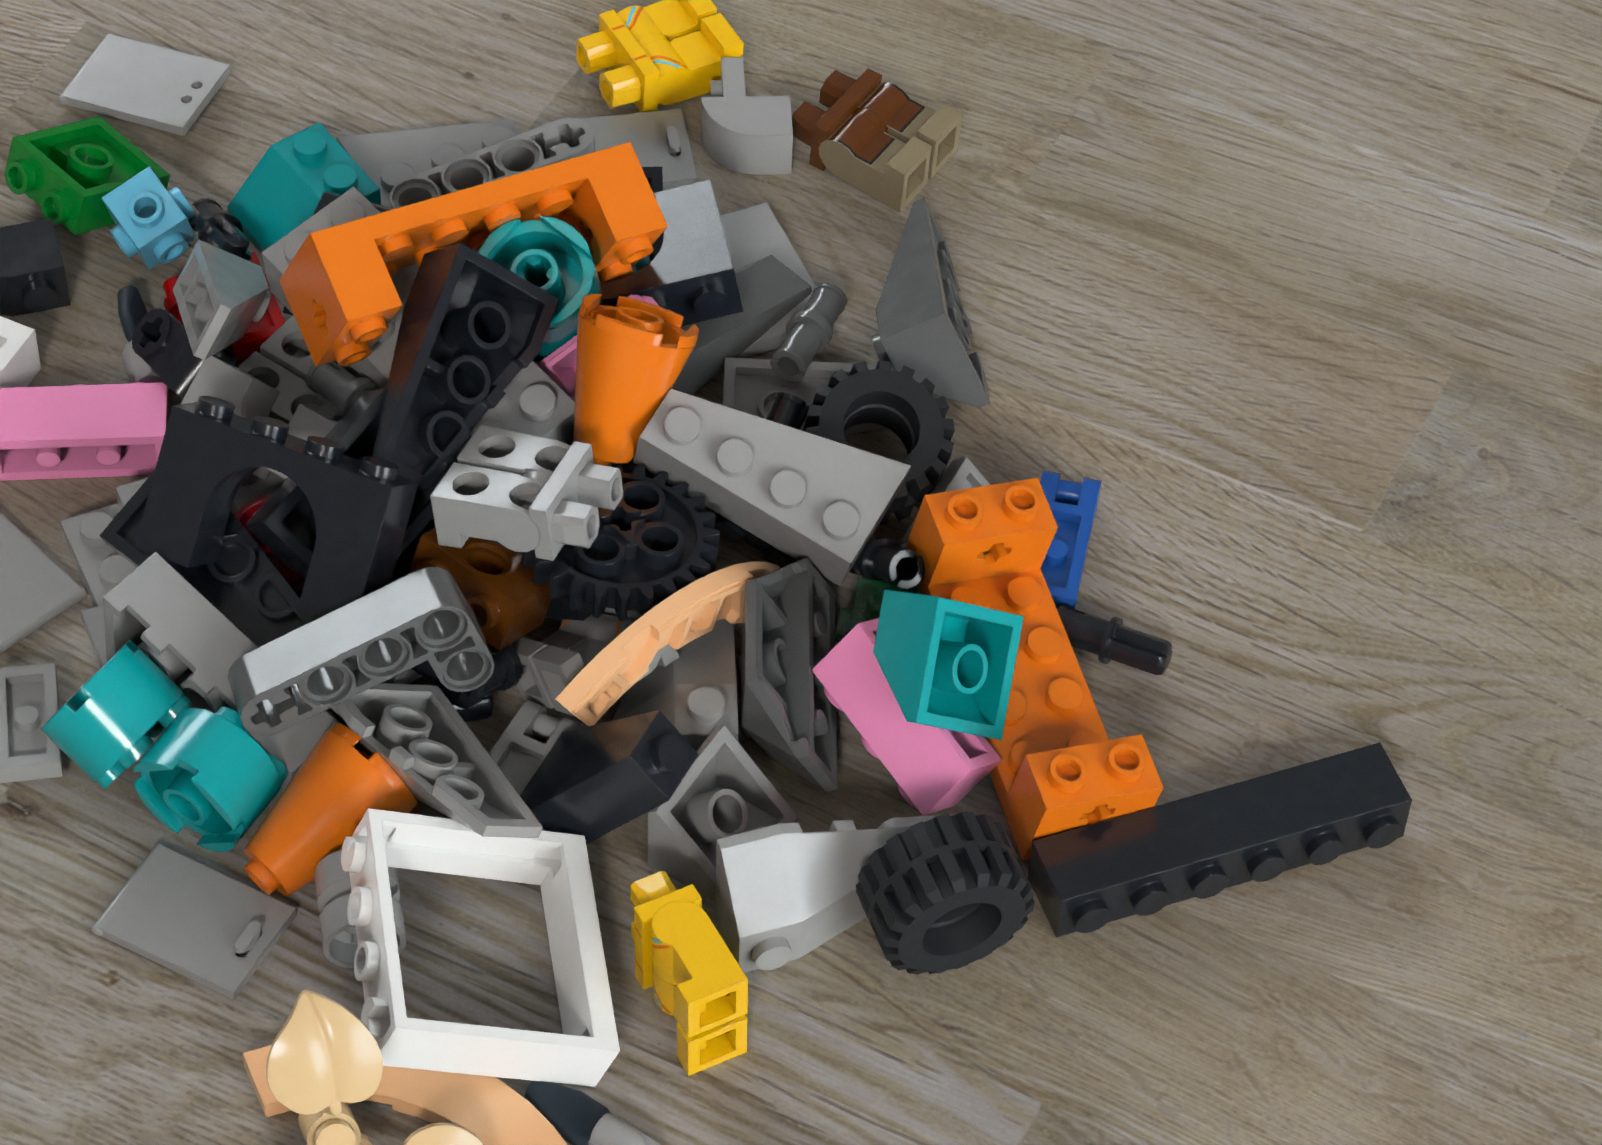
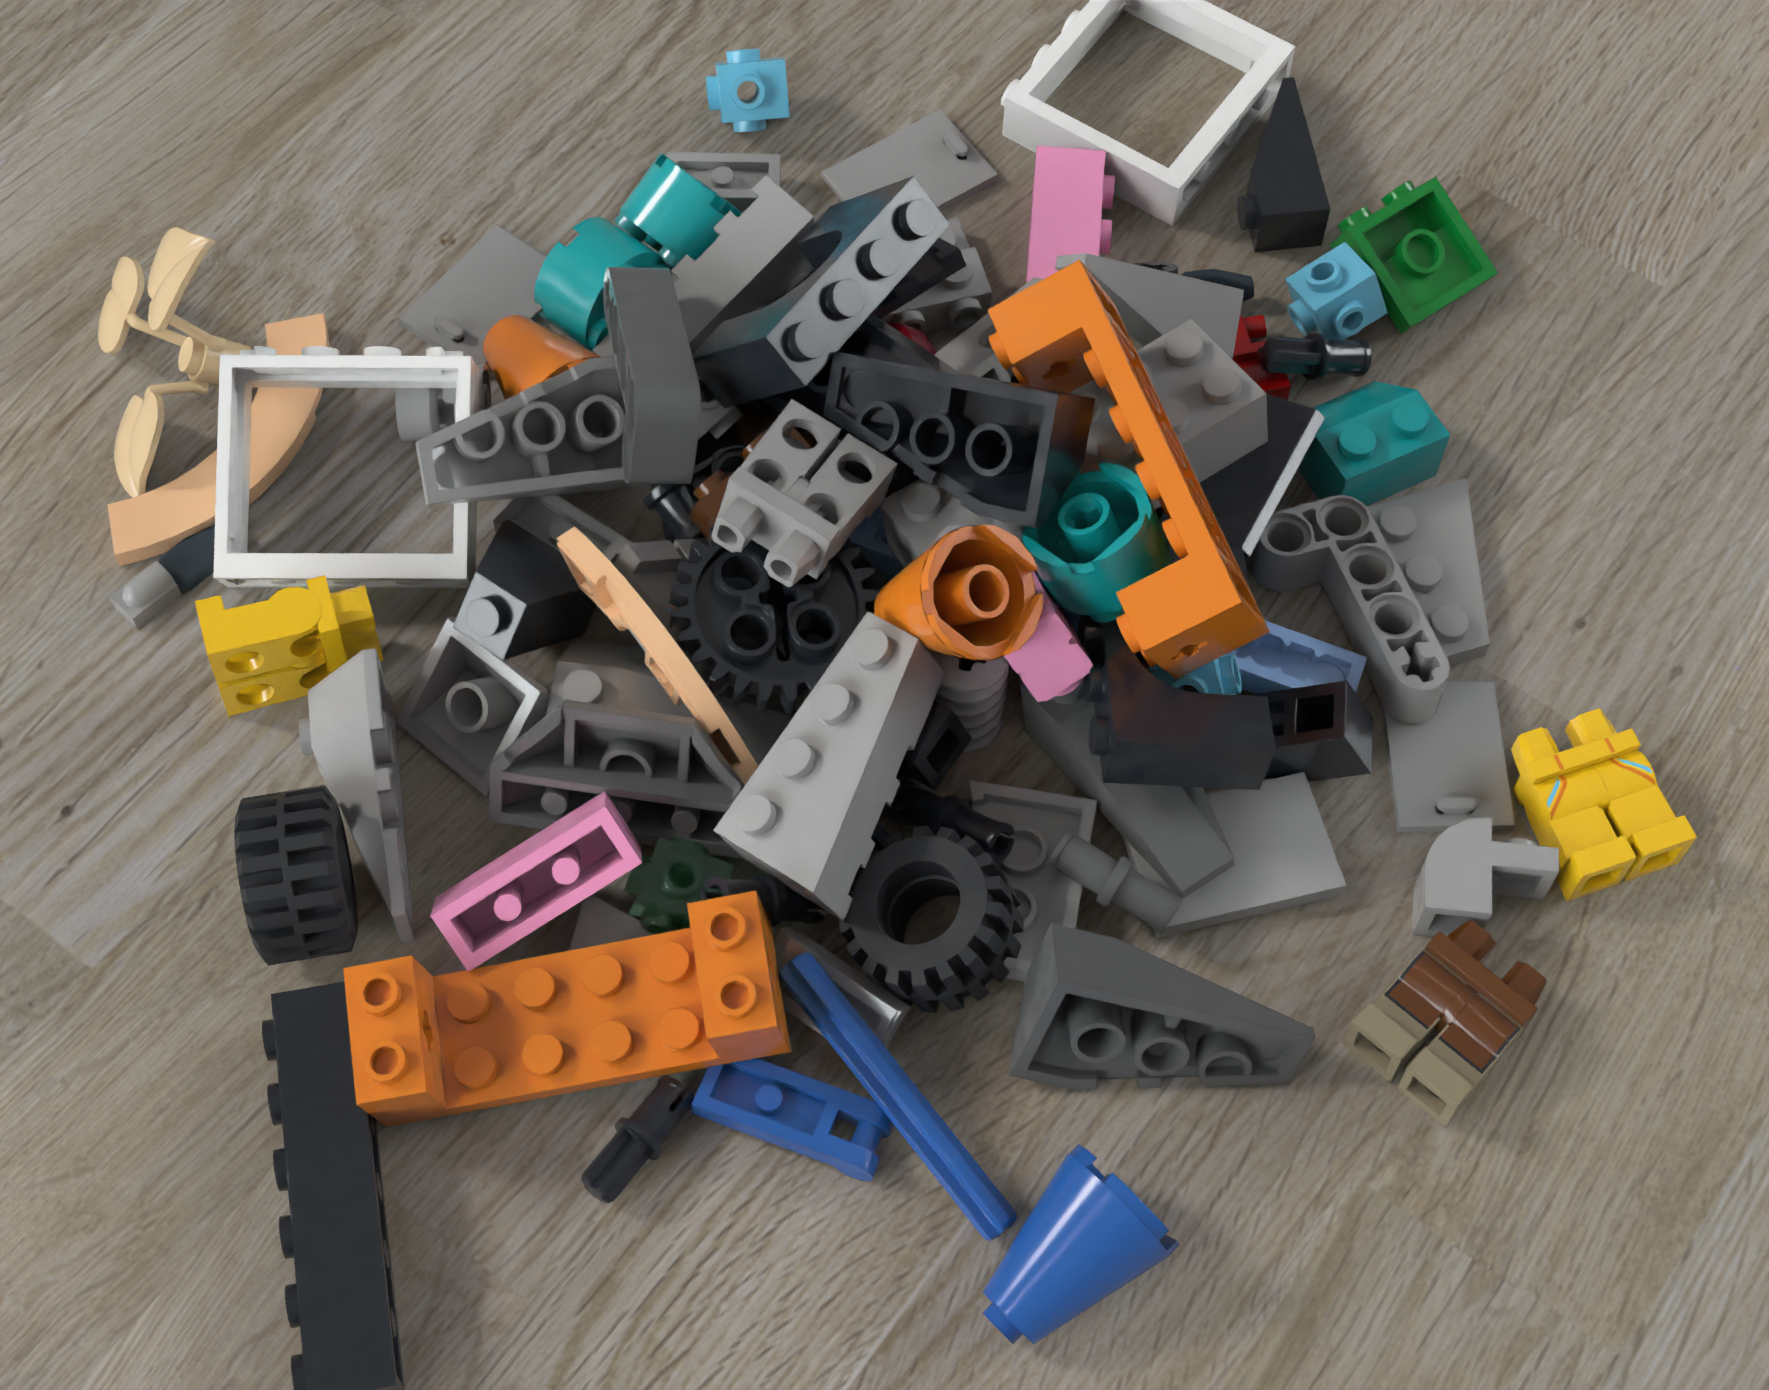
camera: 100 degrees right, 10 degrees up
light grey container [58,33,231,136] -> none
teal slope [873,590,1024,740] -> none
none -> blue axle [778,952,1017,1241]
none -> blue cone [982,1144,1180,1344]

